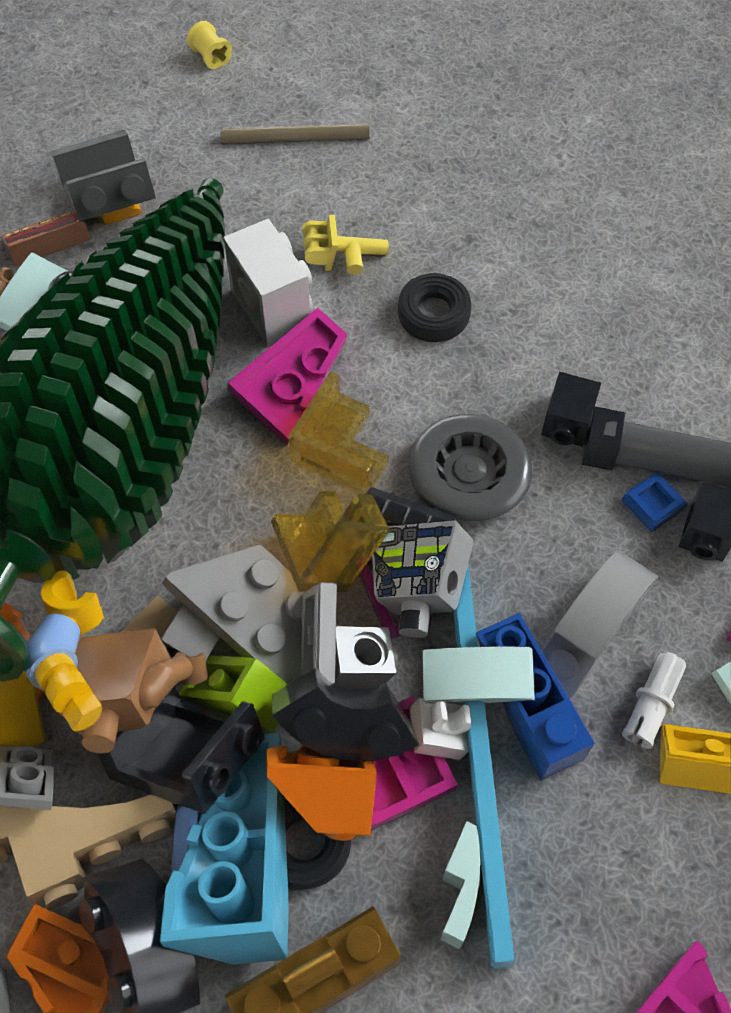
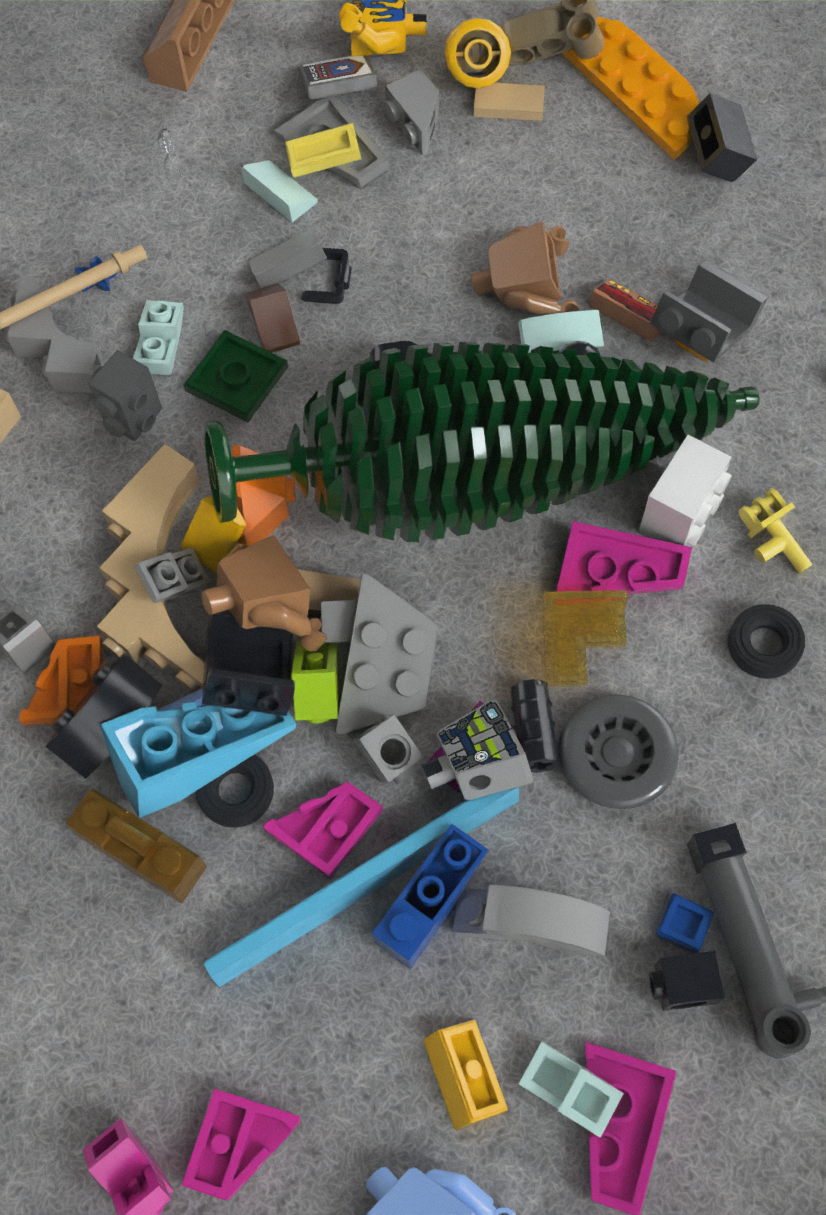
camera: 65 degrees right, 5 degrees up
yellow piece [25,571,104,731] -> none
orange slope [266,744,377,840] -> none
clear yellow panel [271,491,389,592] -> none
black brick [272,668,419,761] -> none
light grey tile [300,582,337,683] -> none
white tile [410,698,471,760] -> none
light aqua slope [423,647,535,704] -> none
light aqua slope [440,821,480,950] -> none
black brick [541,371,601,447] -> none
white axle [622,652,686,749] -> none

